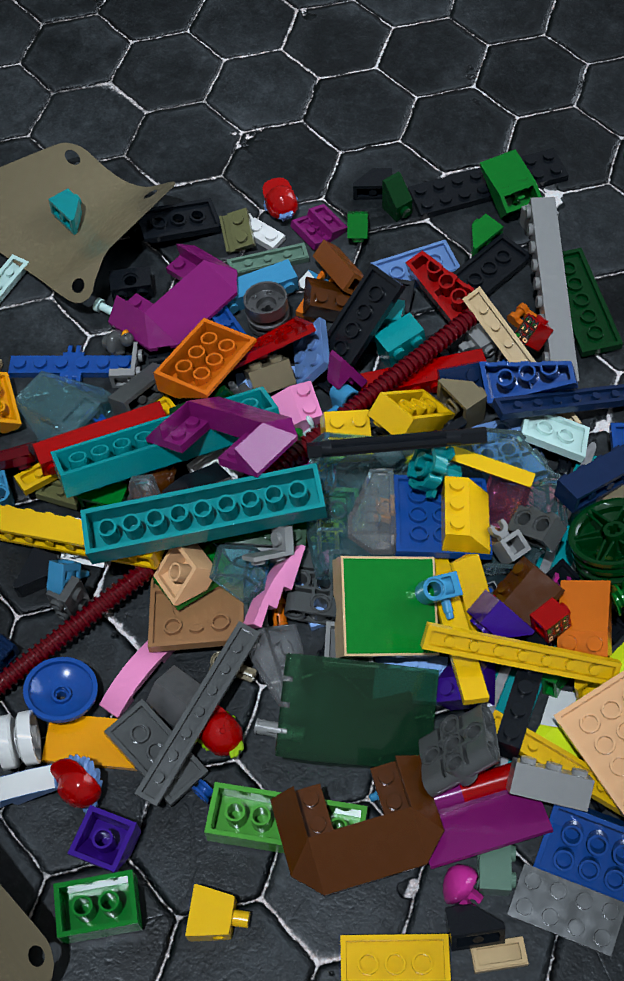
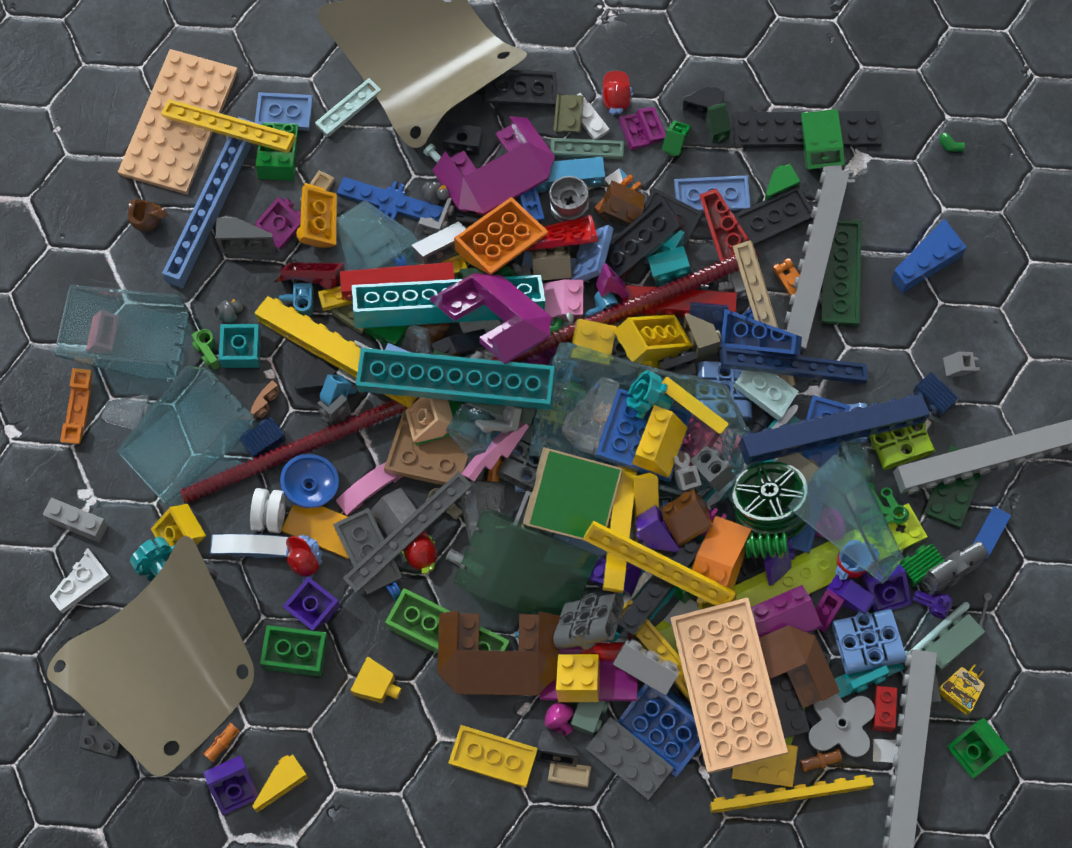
camera: 15 degrees right, 10 degrees up
teal slope [48,188,82,235] -> none
black piece [306,427,487,458] -> none
dark orange brick [313,239,364,295] -> none
dark azure piece [415,571,463,620] -> none
red brick [515,313,553,351] -> none
red brick [530,597,572,643] -> none
none -> yellow brick [556,654,600,702]

